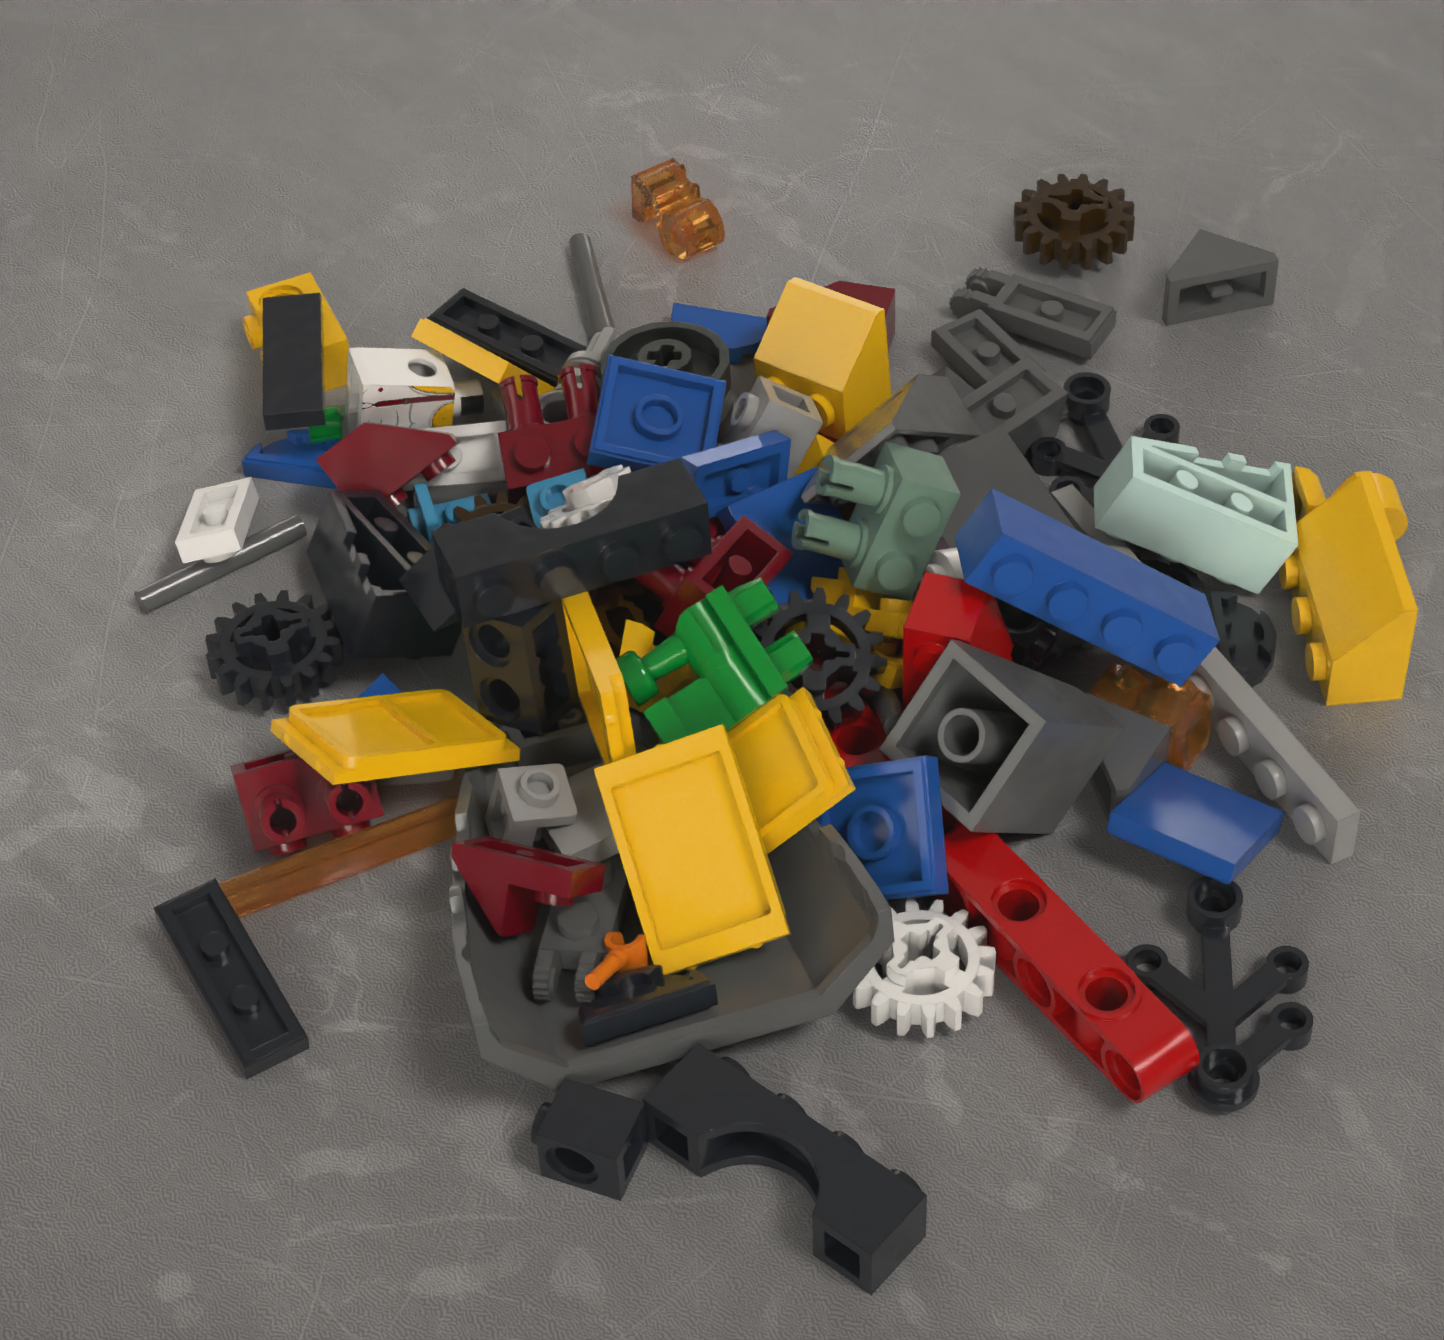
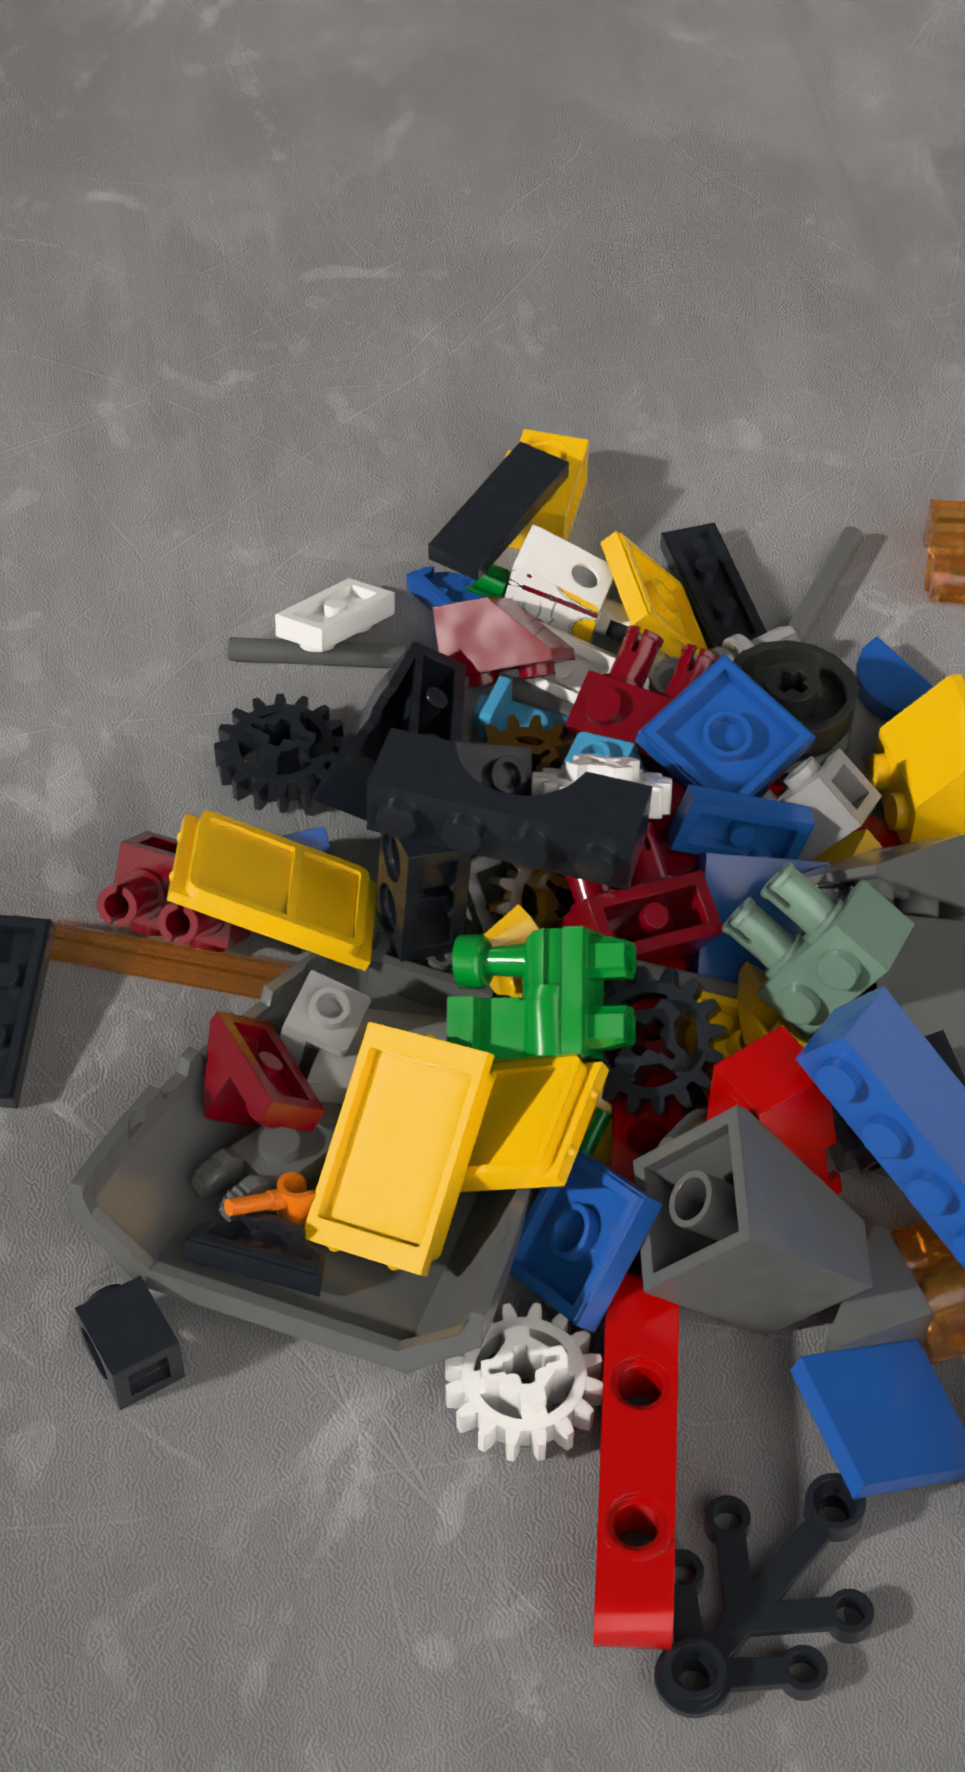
camera: 35 degrees right, 5 degrees up
yellow piece [561,591,637,765] -> none
black arch [642,1043,927,1295] -> none

